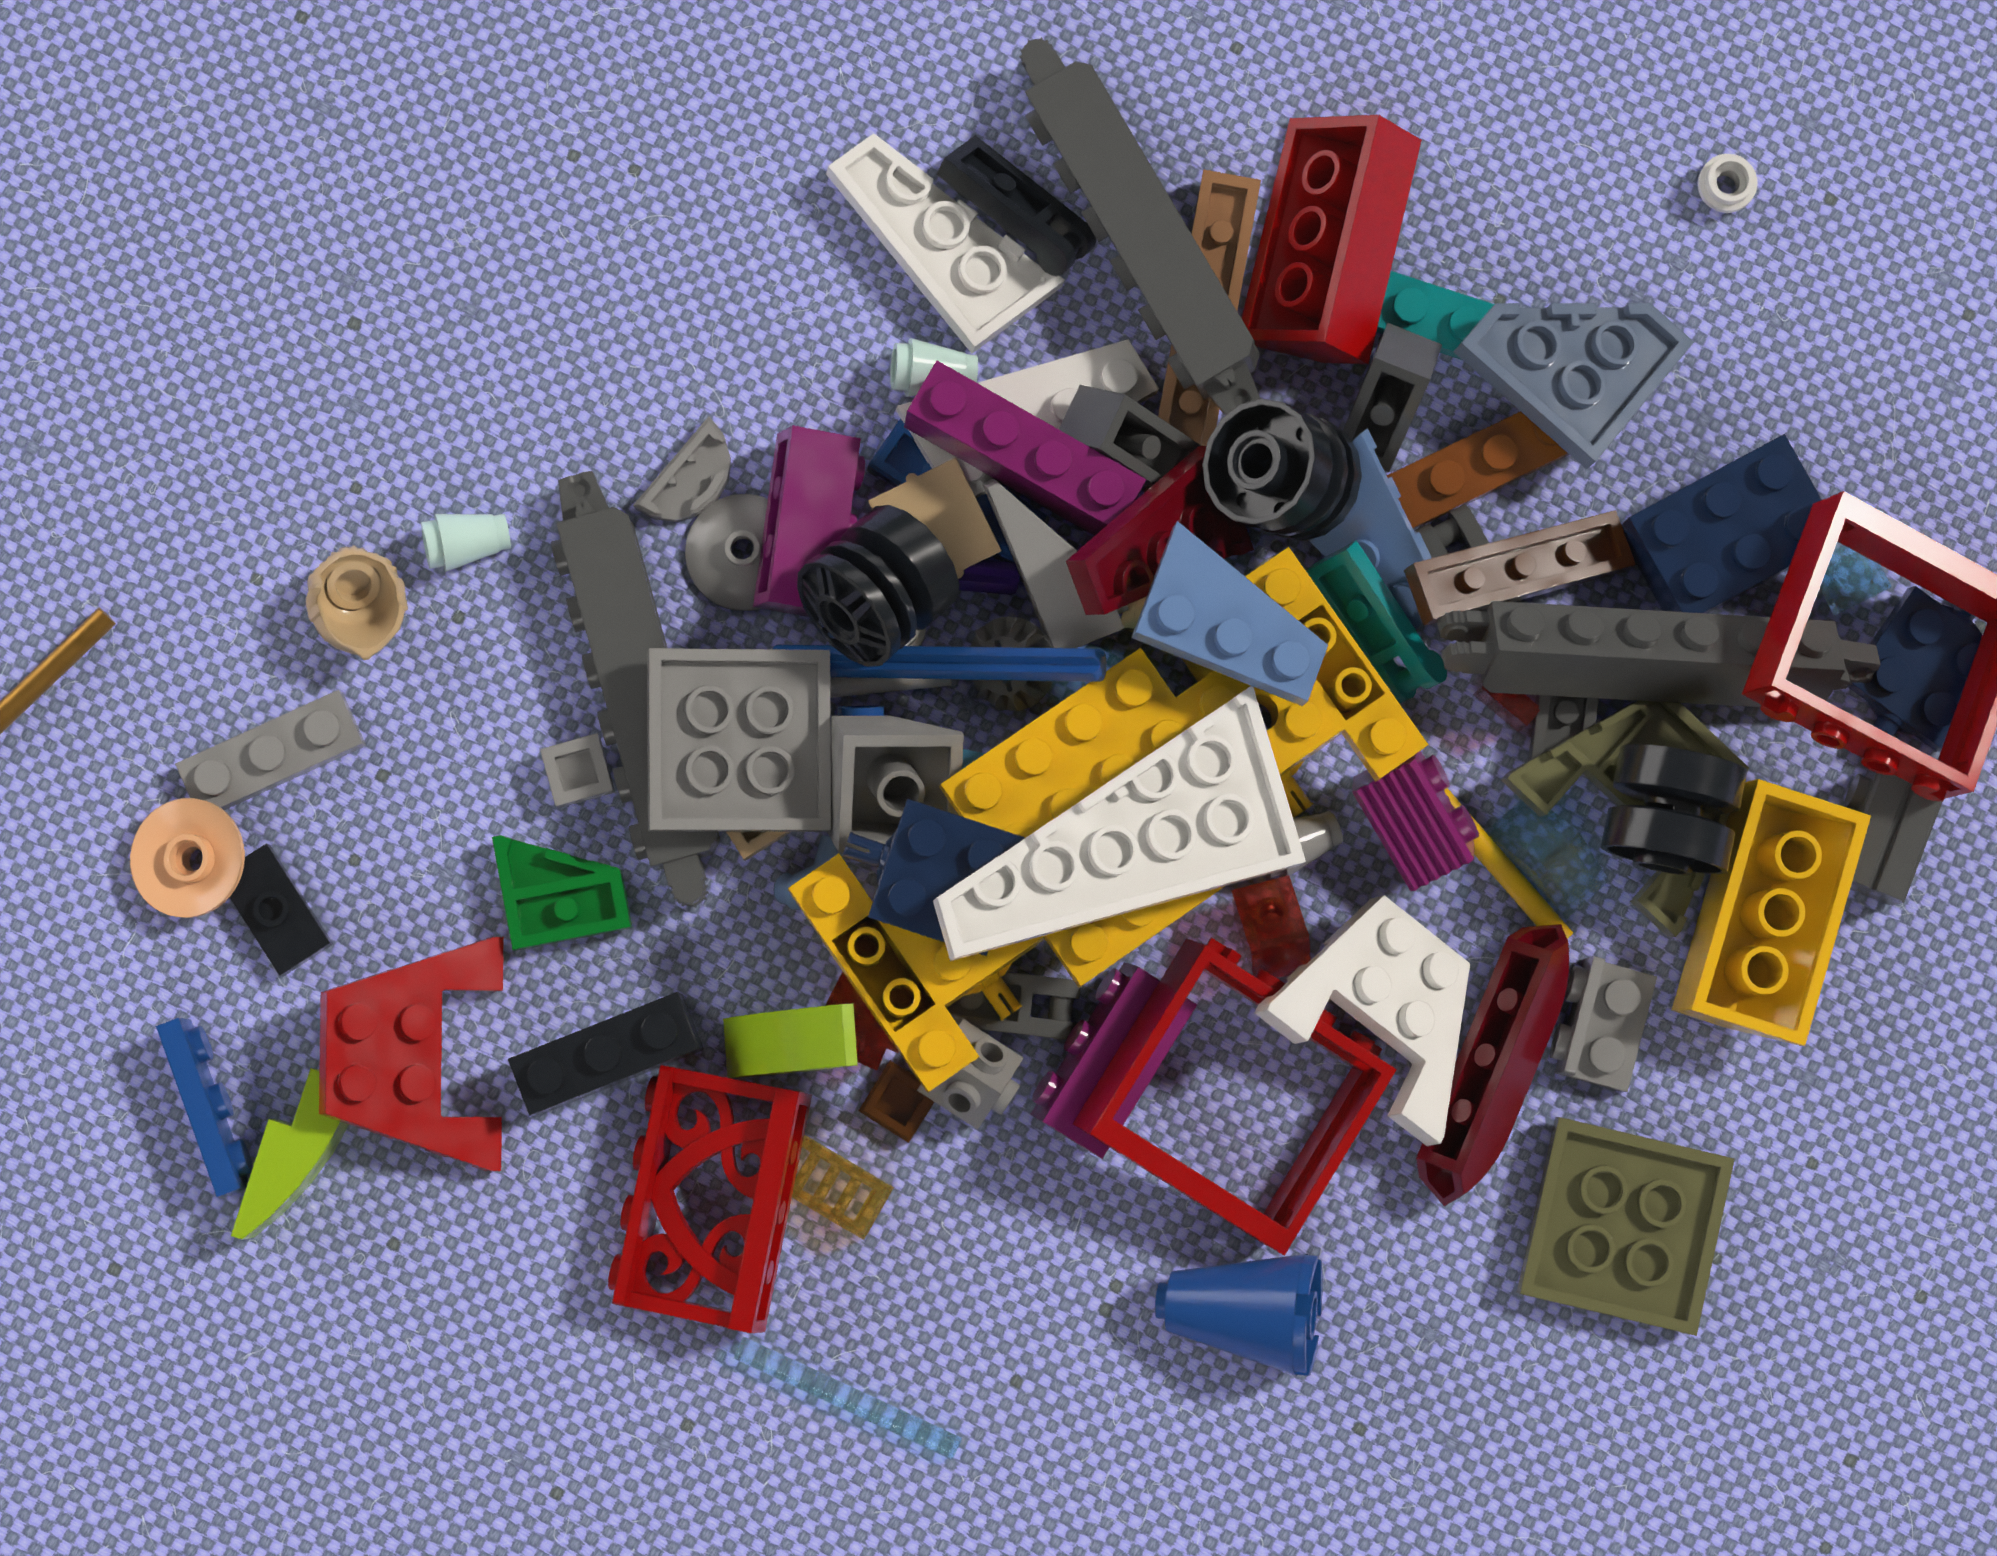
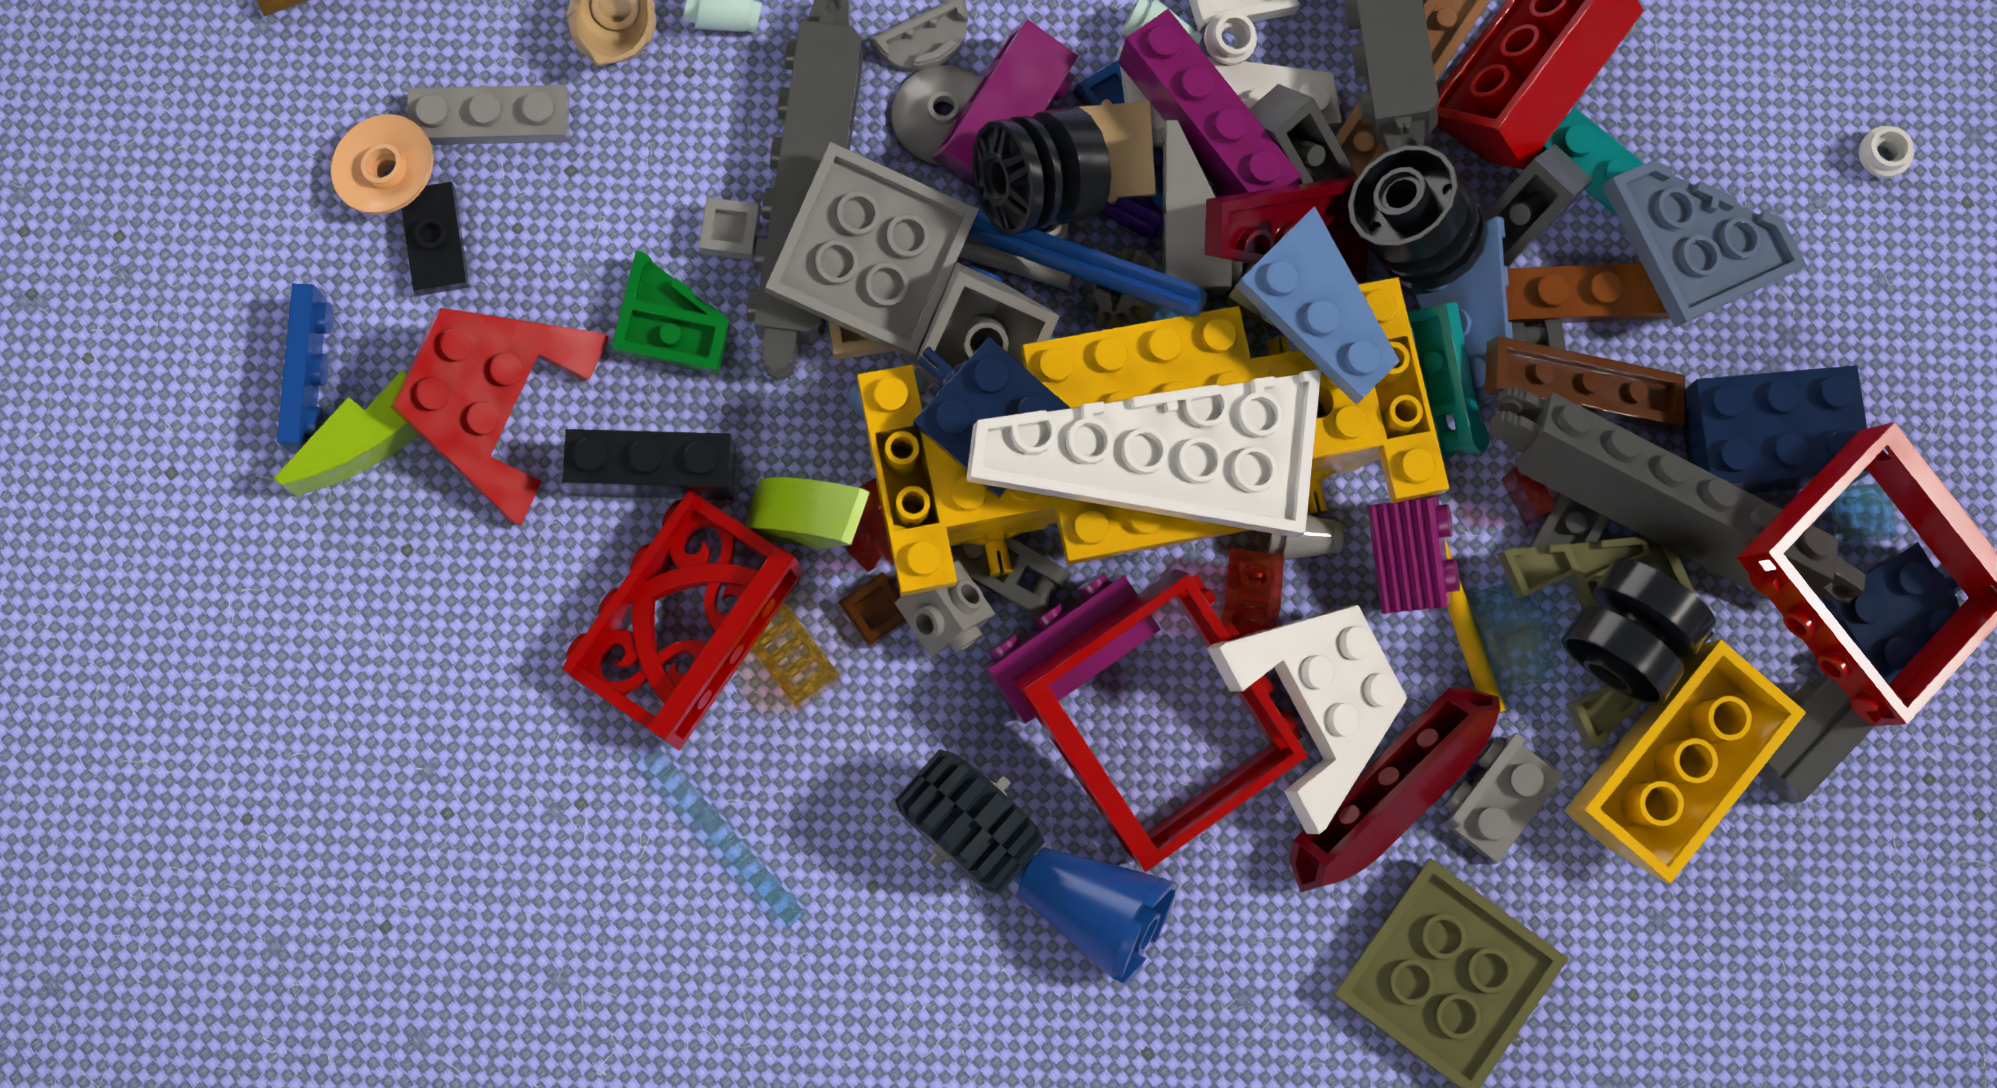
camera: 25 degrees right, 5 degrees down
none -> black wheel [895,749,1045,894]
none -> white plate [1204,11,1257,65]

